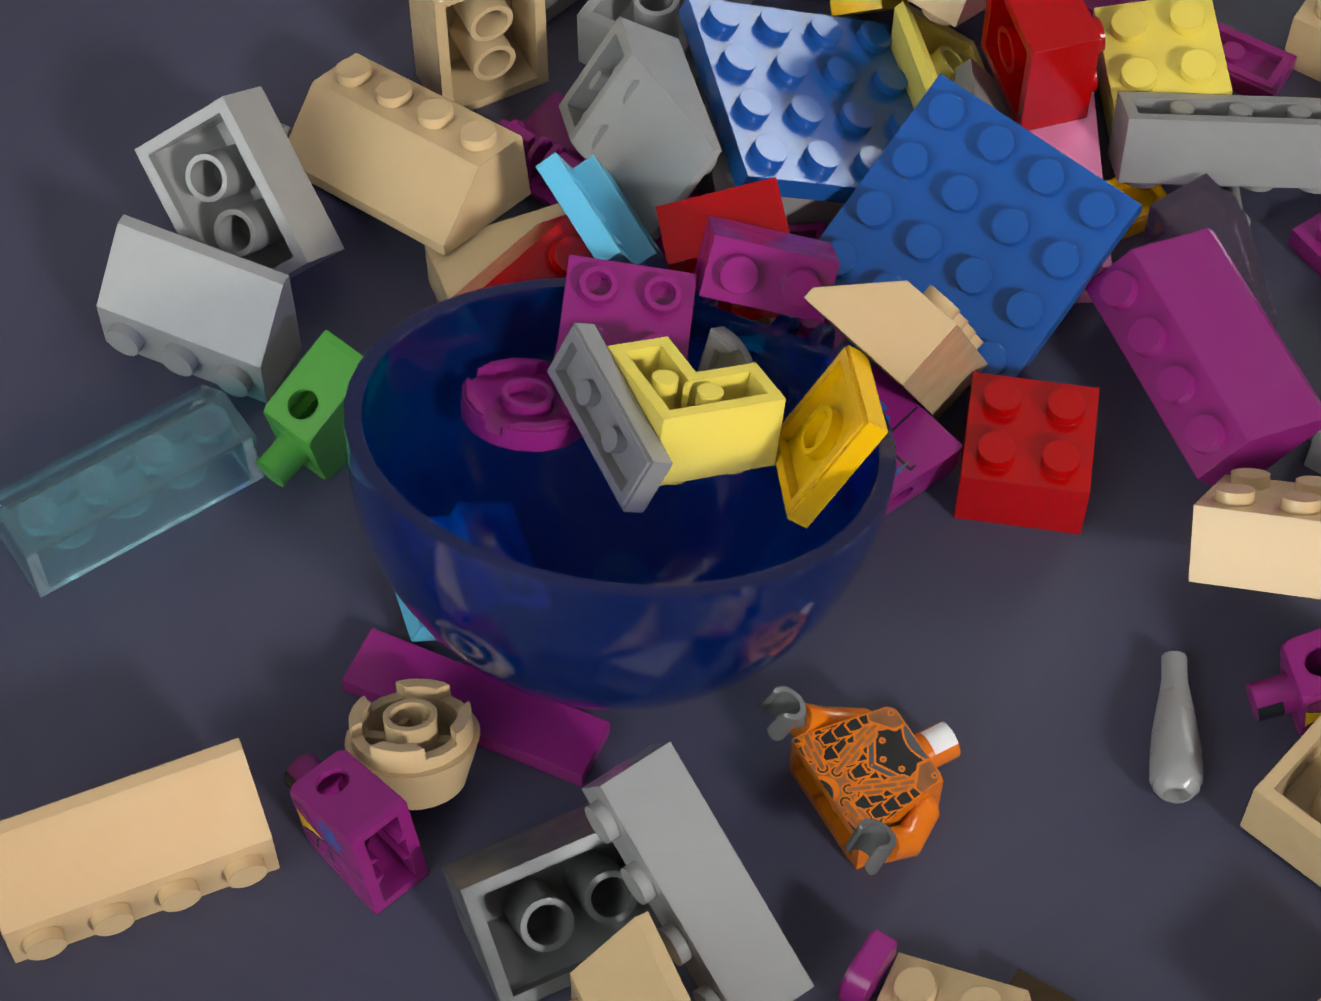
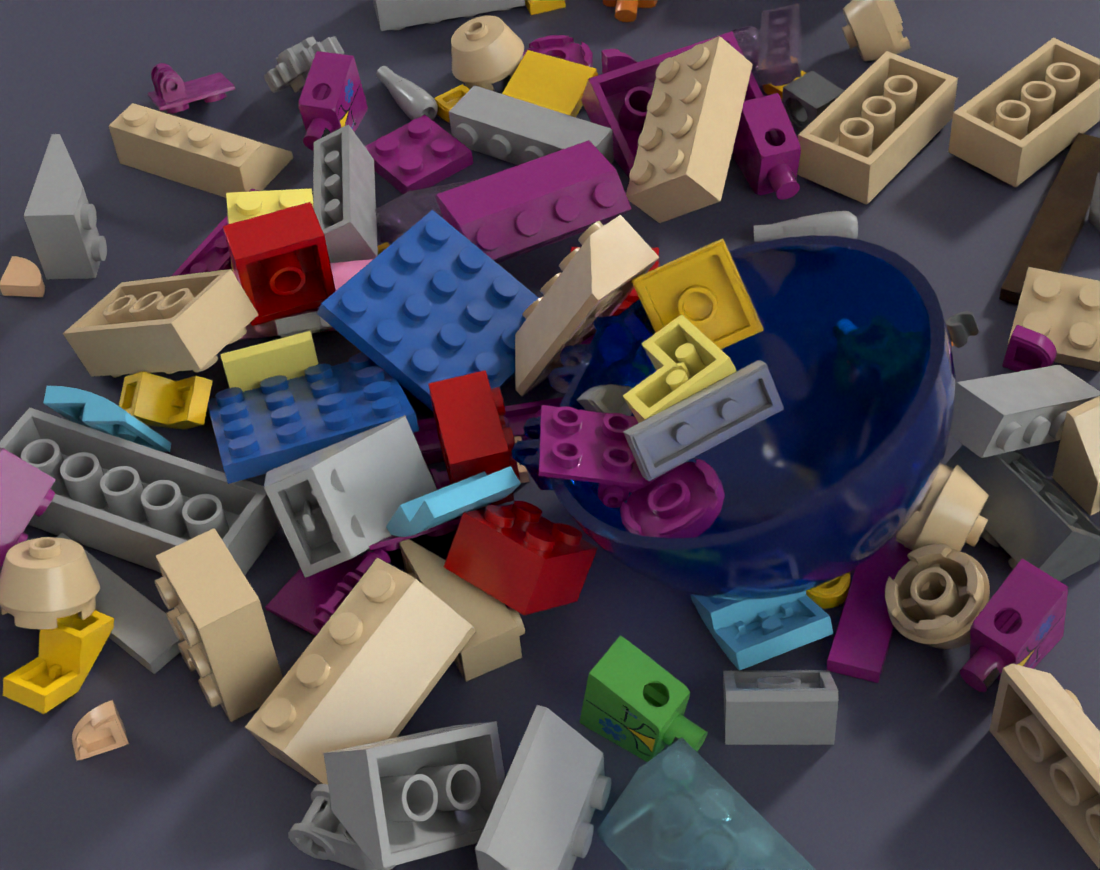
camera: 90 degrees left, 10 degrees down
magenta brick [694,215,840,323] -> none
none -> light grey slope [723,670,838,745]
none -> tan cone [896,461,989,552]

